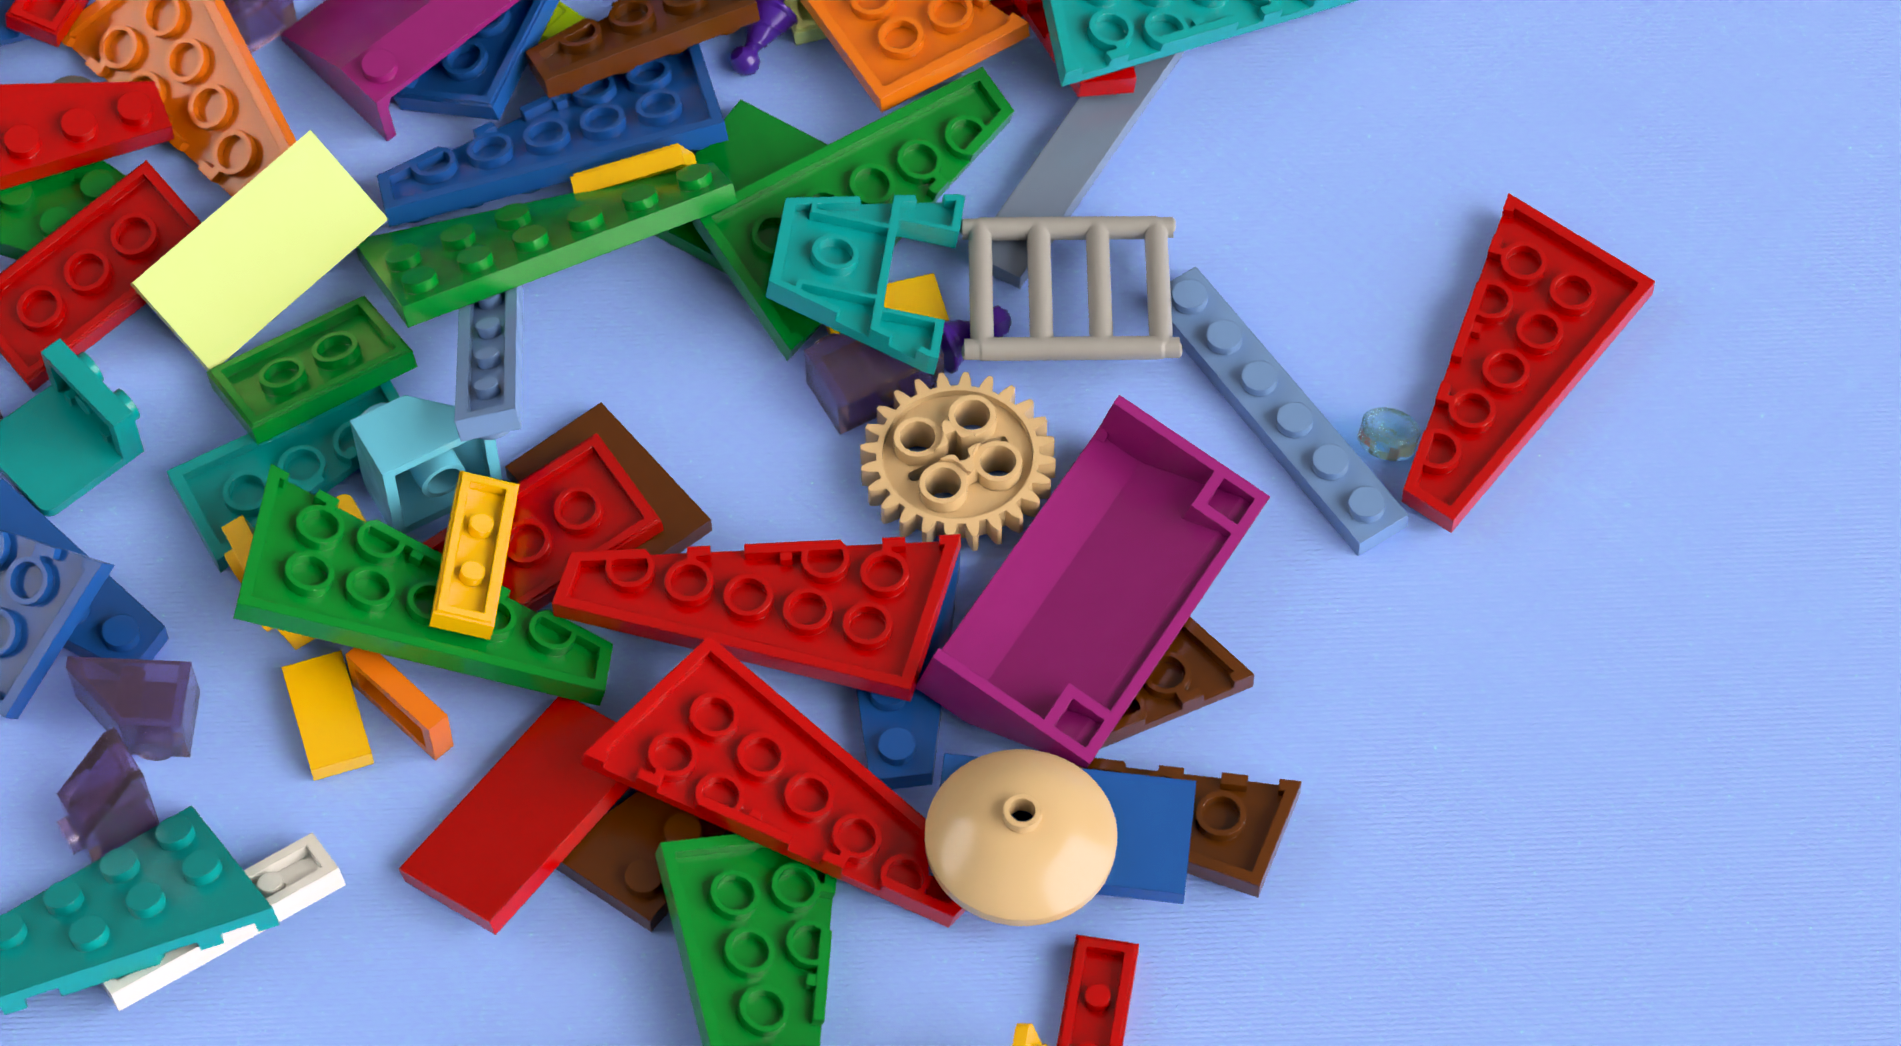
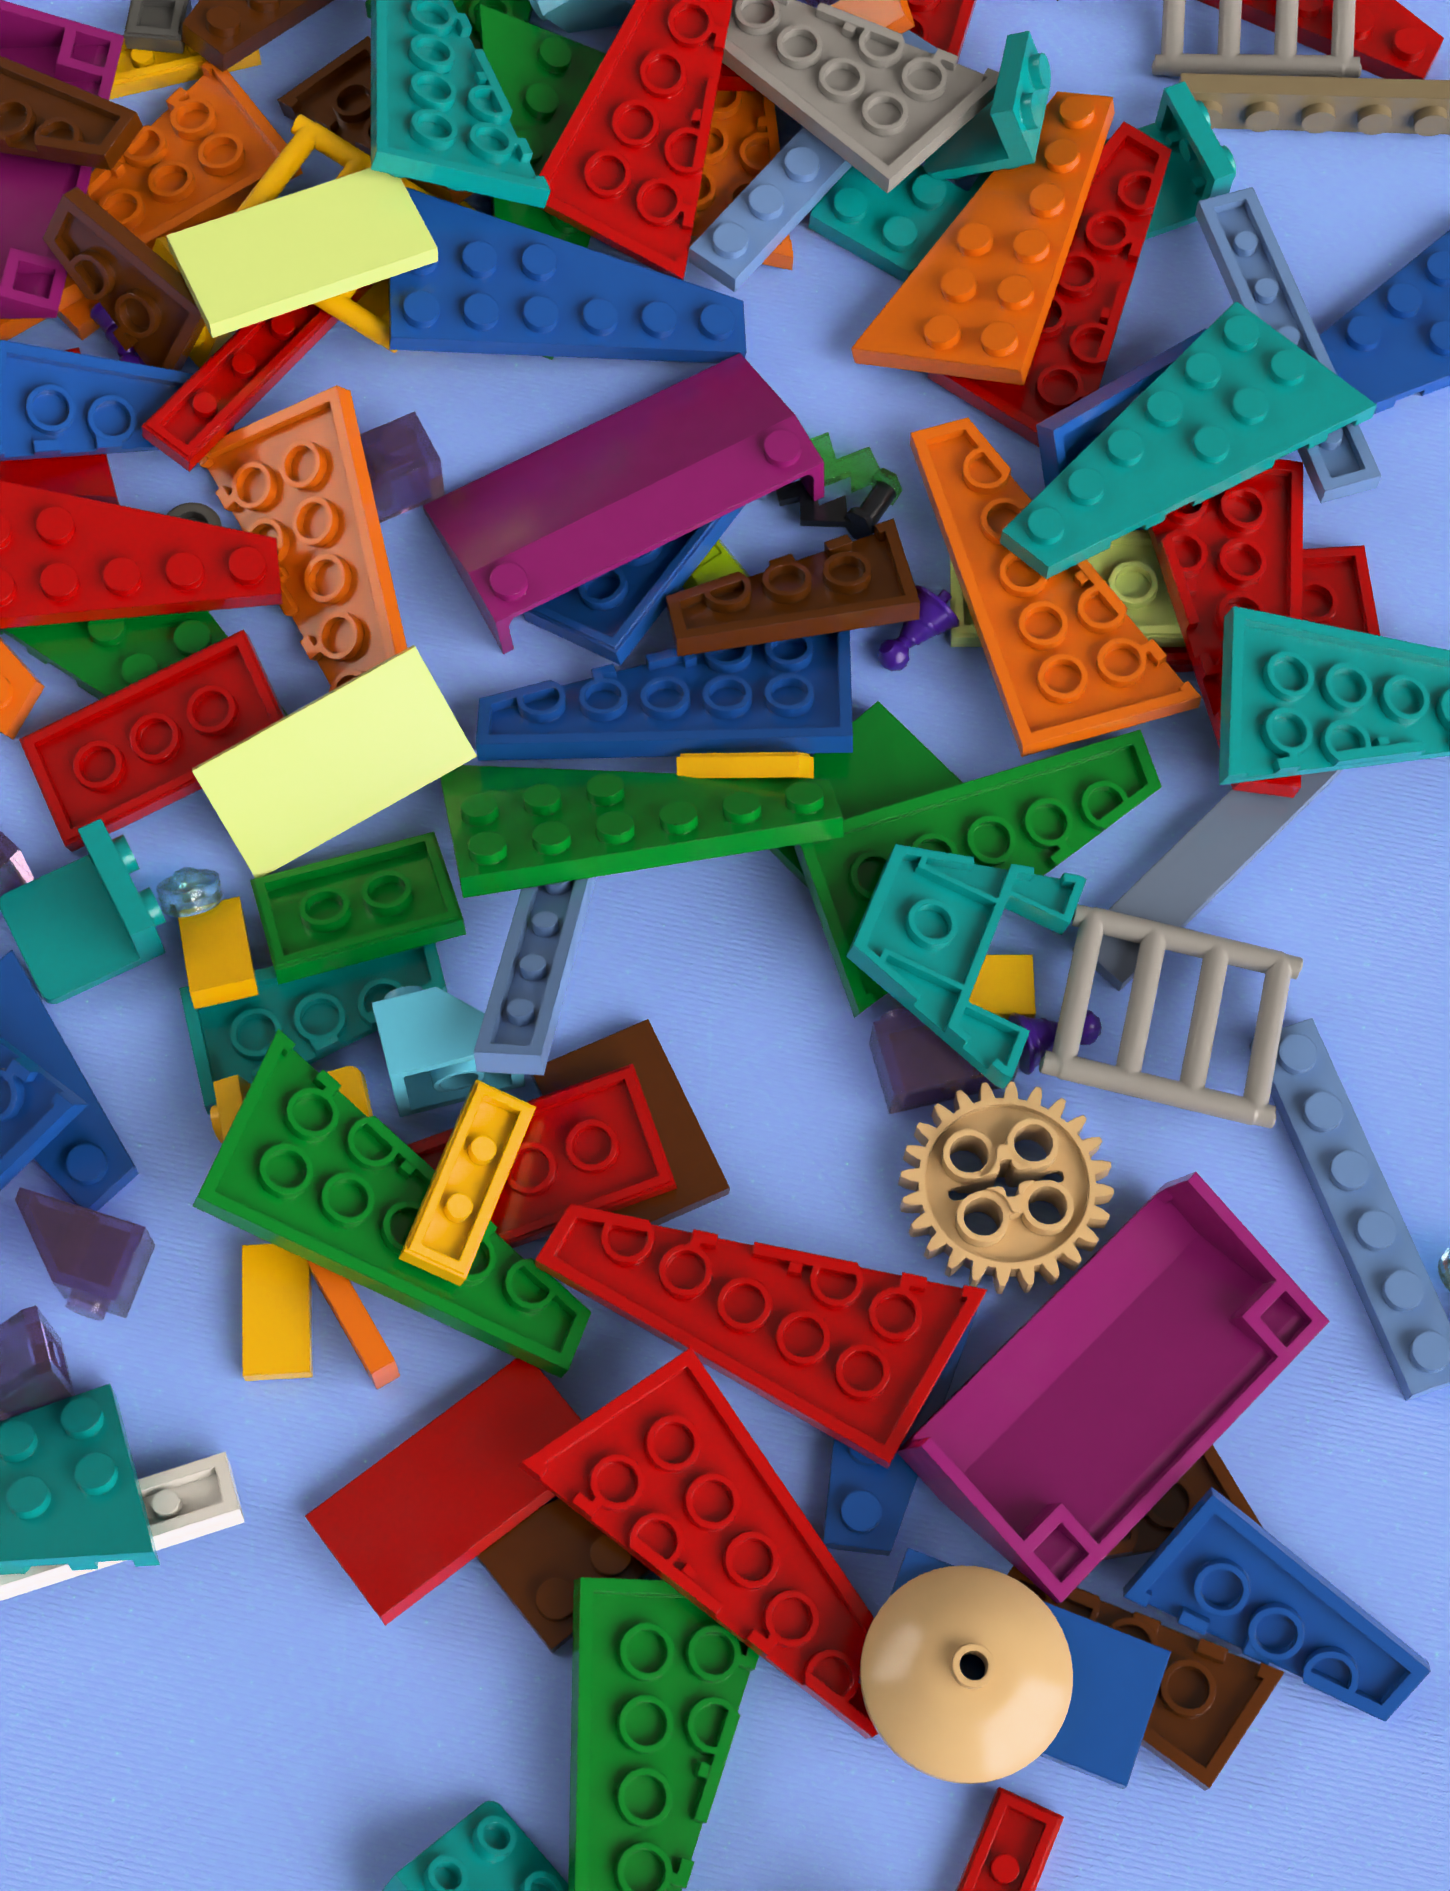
camera: 10 degrees right, 10 degrees up
none -> clear light blue tile [156,867,224,917]
none -> yellow tile [177,896,259,1009]
none -> blue wing [1123,1486,1431,1722]

